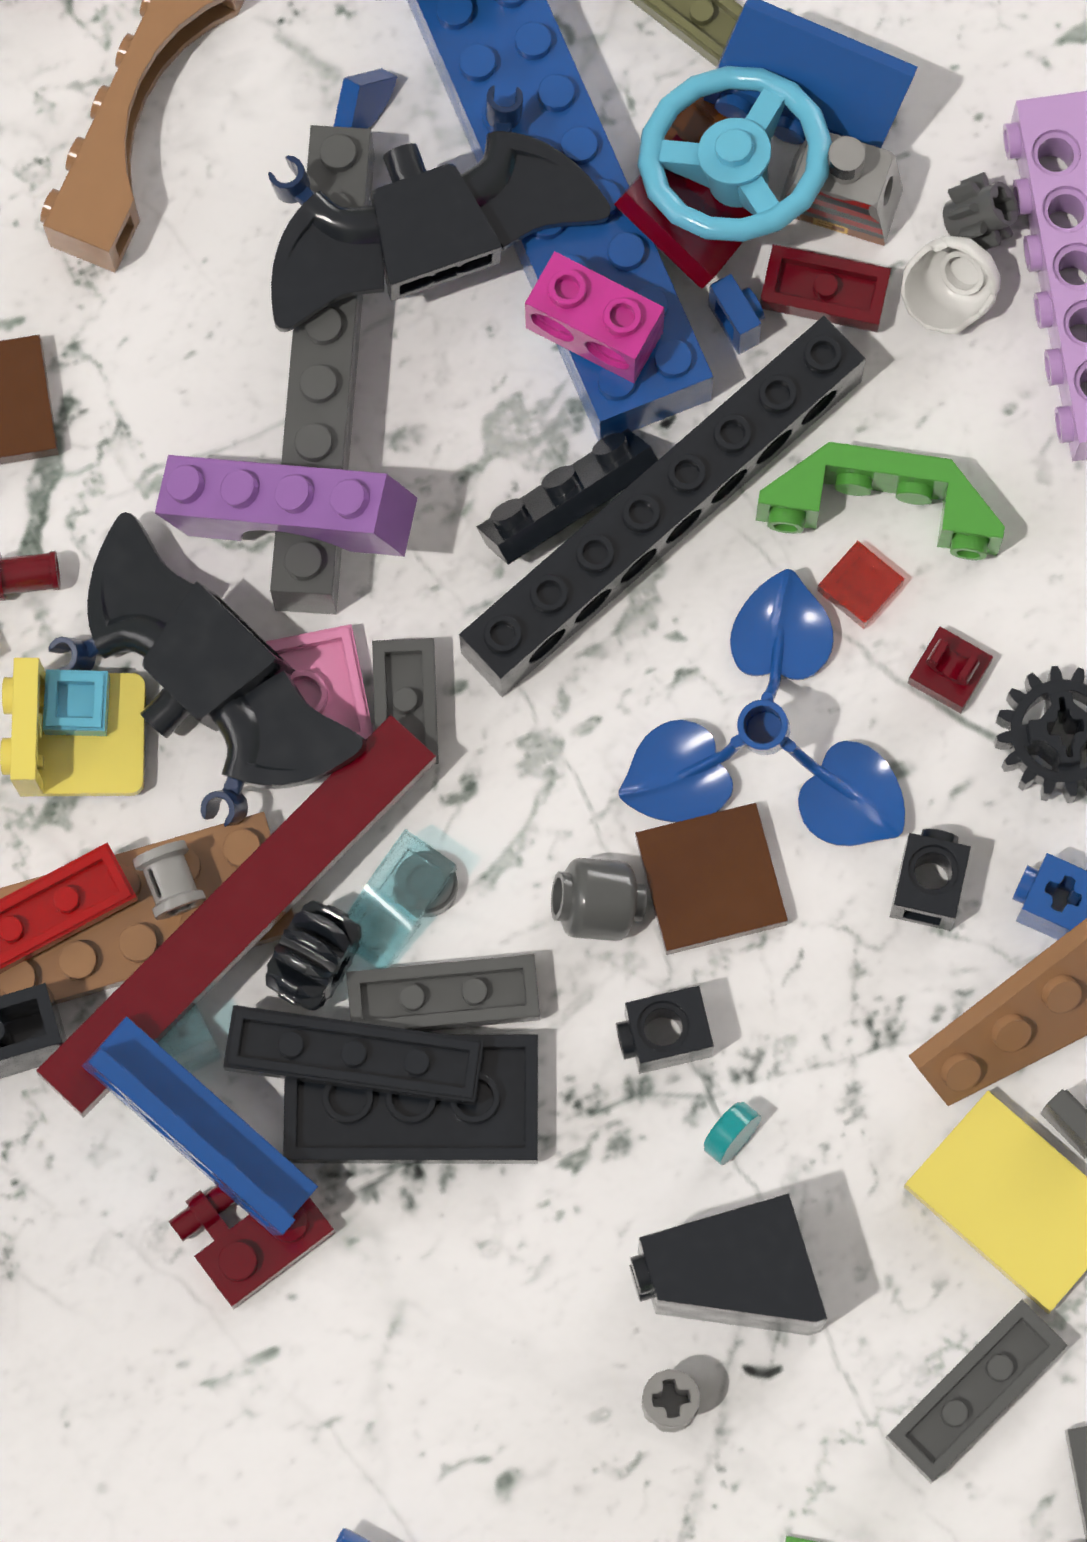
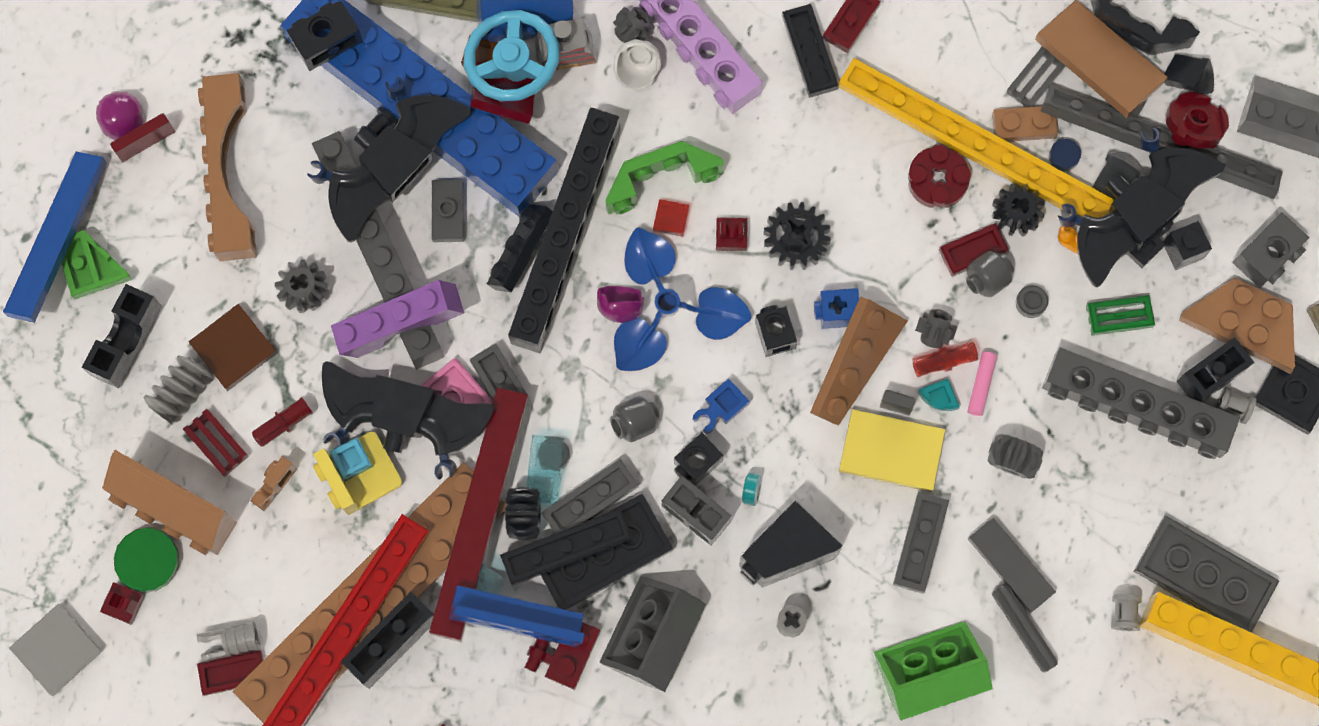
camera: 30 degrees left, 0 degrees up
light grey bush [132,840,206,920] -> none
blue tile [333,68,397,129] -> none
dark pink brick [525,251,665,383] -> none
reddish brown tile [635,803,788,955] -> none
blue plate [708,274,765,355] -> none
dark red plate [760,244,891,333] -> none
none -> dark grey gear [274,259,329,313]
none -> black bush [359,106,398,136]
none -> dark grey plate [432,179,464,242]
none -> magenta hair [597,286,644,323]
none -> dark grey slope [599,575,706,692]
none -> dark grey brick [661,476,732,546]
none -> blue plate [692,378,750,435]

